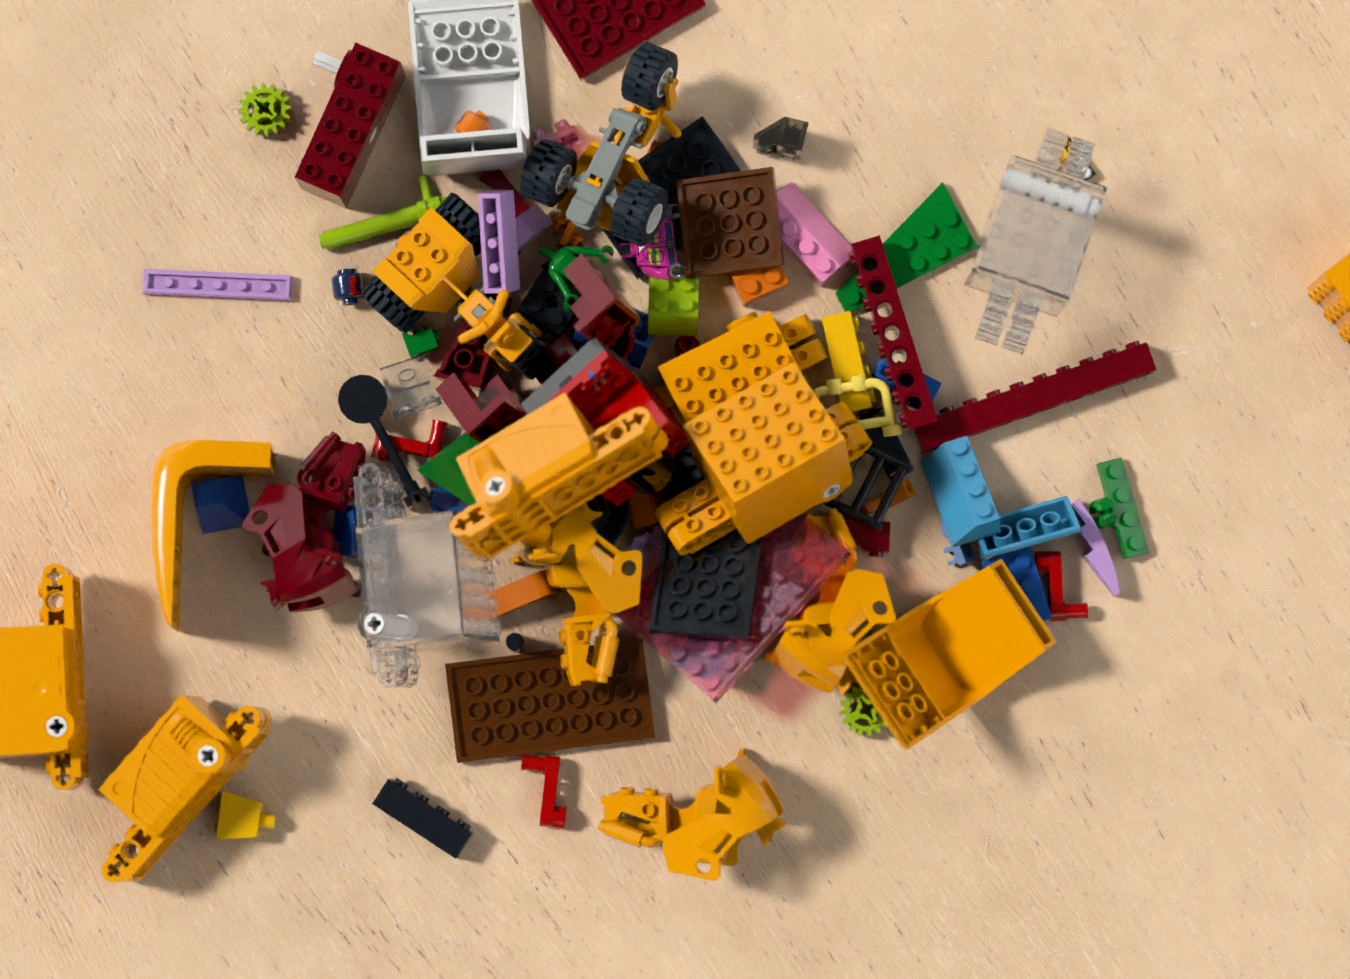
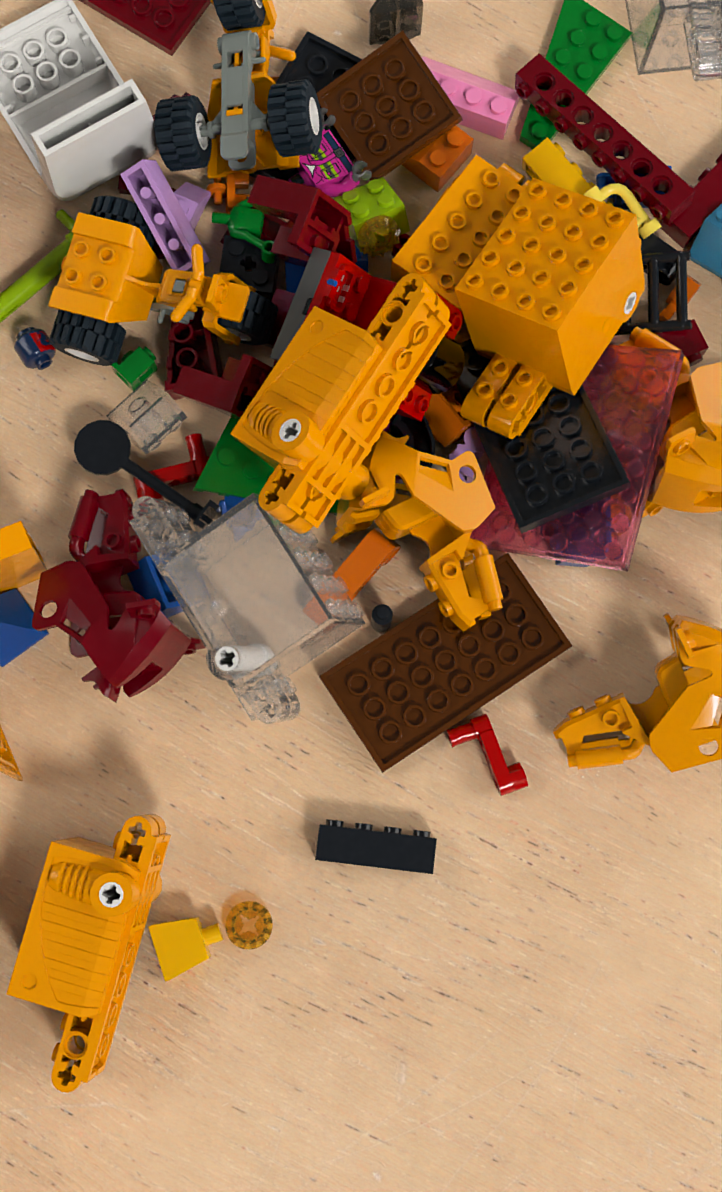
camera: 30 degrees left, 5 degrees down
none -> clear yellow gear [225,901,273,949]
none -> clear yellow gear [358,216,401,258]

